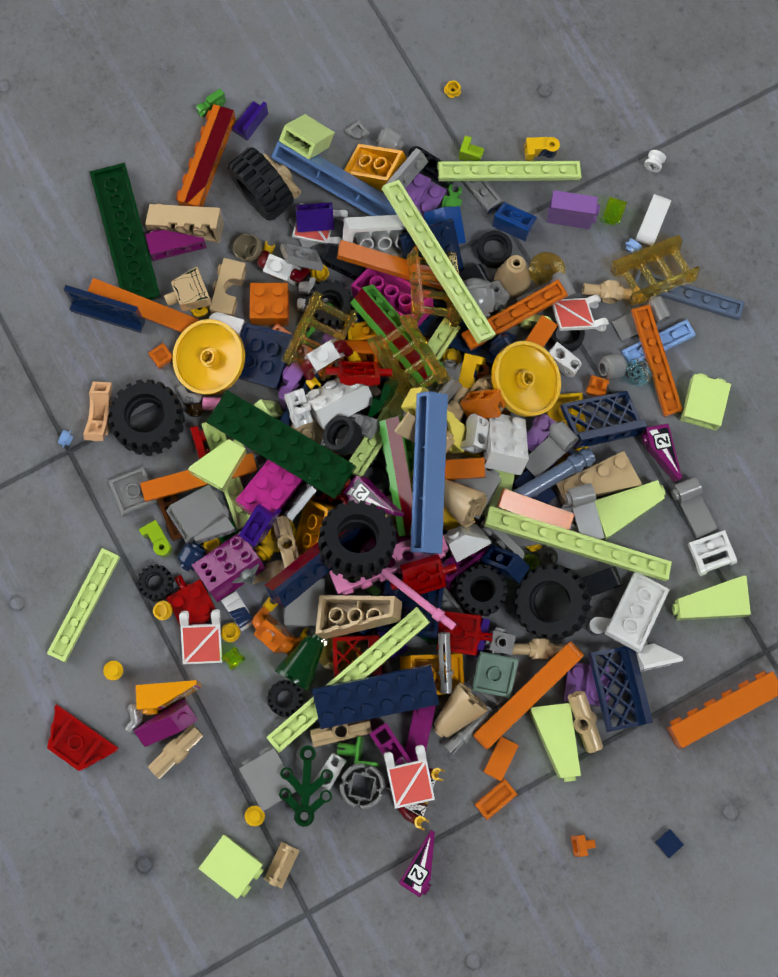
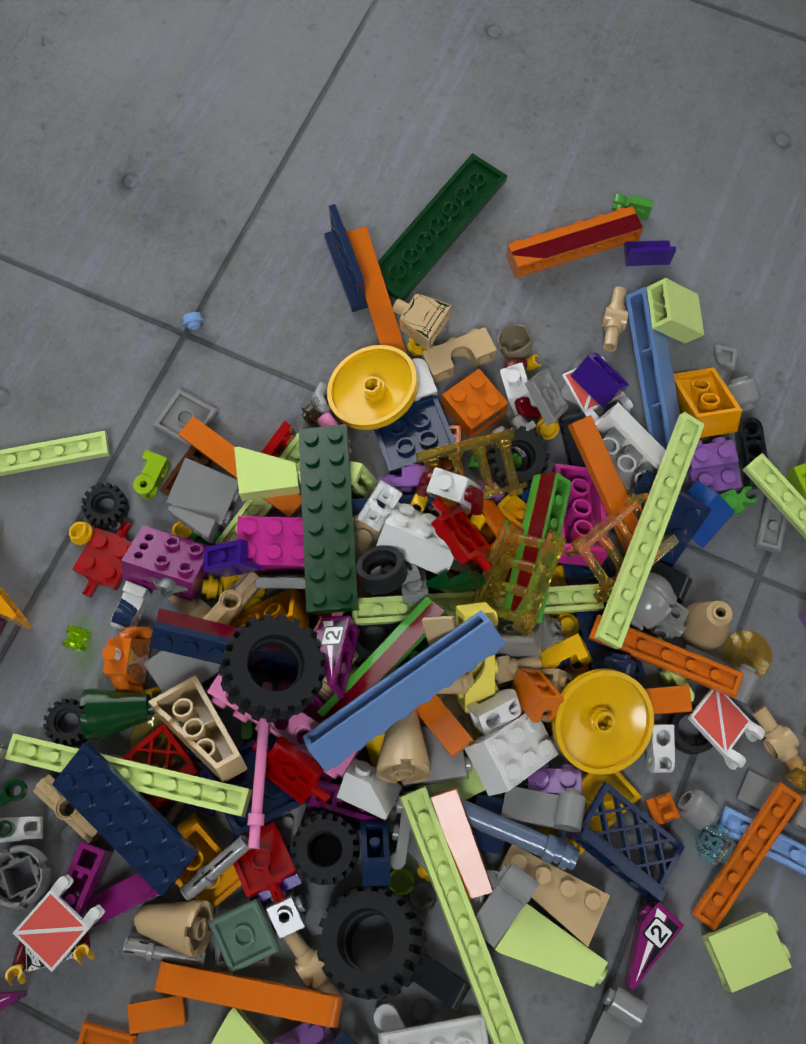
camera: 55 degrees right, 5 degrees down
light nougat arch [83,381,112,441] -> none
black tyre [108,379,185,456] -> none
tan wedge [145,204,224,243] -> none
magenta slope [145,230,207,261] -> none
orange tile [148,343,173,370] -> none
dark blue head [178,542,206,572] -> none
coral flag [179,609,223,664] -> none
yellow plate [221,623,240,642] -> none
black tyre [227,147,294,221] -> none
bright green bracket [337,736,381,767] -> none
light grey plate [386,148,429,188] -> none
black tyre [477,230,513,268] -> none
blue slope [492,202,537,241] -> none

